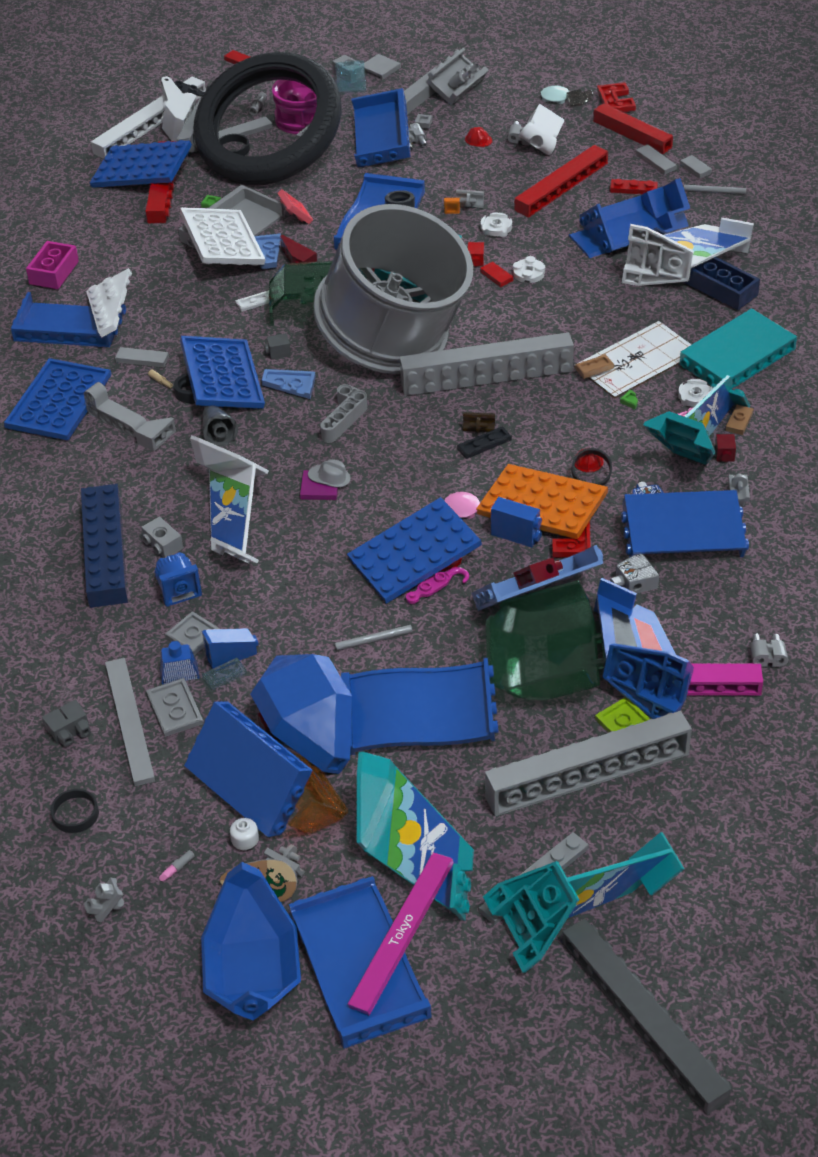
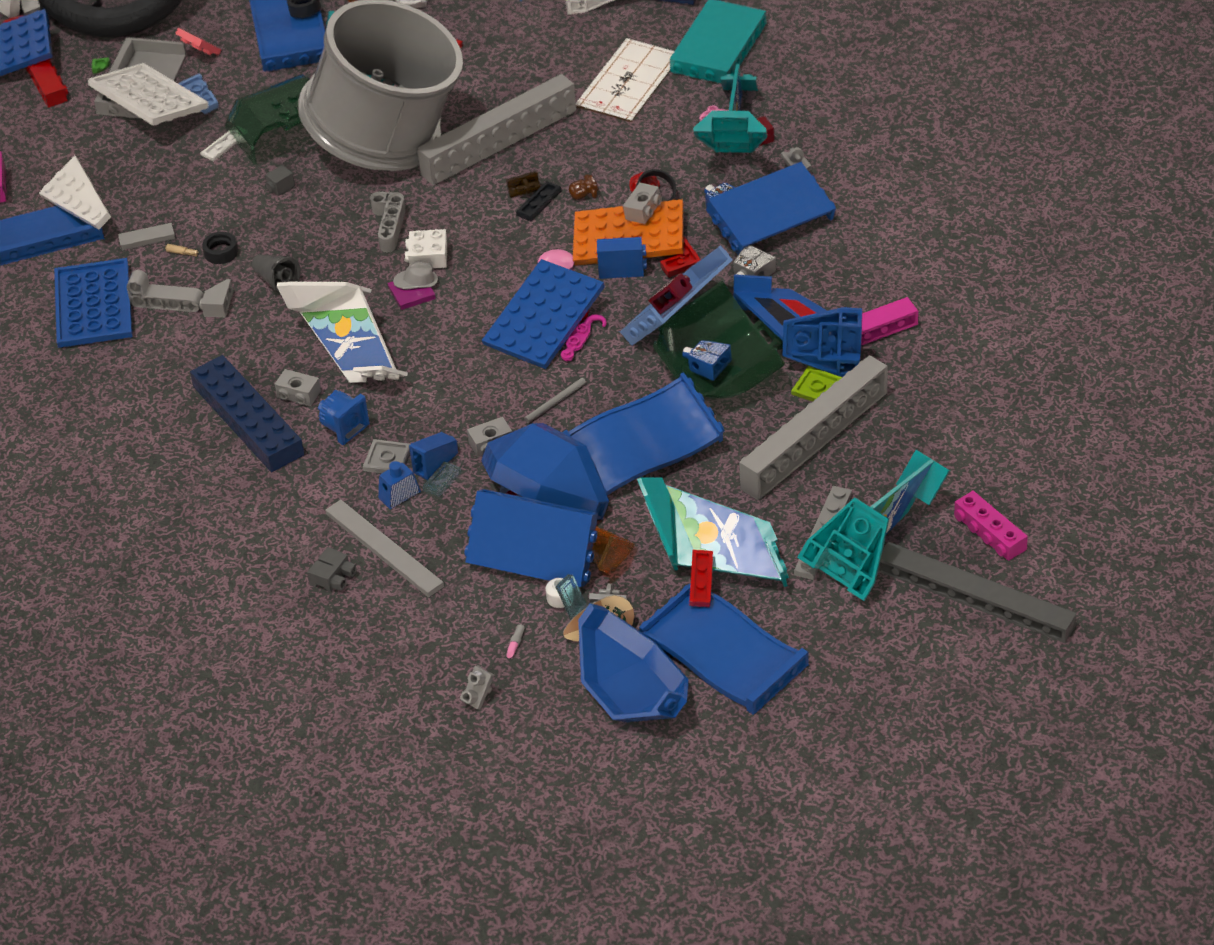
camera: 25 degrees left, 0 degrees up
black tyre [50,789,99,833] -> none
light grey tile [146,678,204,737] -> none
blue plate [180,336,265,409] -> none
medium blue wing [262,369,316,399] -> none
dark red slope [280,235,318,274] -> none
dark pink tile [348,852,454,1016] -> none
white plate [513,256,545,283] -> none
medium nougat plate [575,354,614,379] -> none
bright green tile [620,390,638,409] -> none
white plate [678,379,712,407] -> none
medium nougat plate [726,405,754,435] -> none
light grey piece [750,634,788,667] -> none
none -> white brick [405,229,448,268]
none -> light grey brick [467,416,512,457]
none -> clear light blue tile [555,574,587,619]
none -> reddish brown animal [569,174,599,200]
none -> light grey brick [623,183,662,224]
none -> blue torso [682,340,732,381]
none -> red plate [689,550,713,607]
none -> dark pink brick [954,491,1028,561]

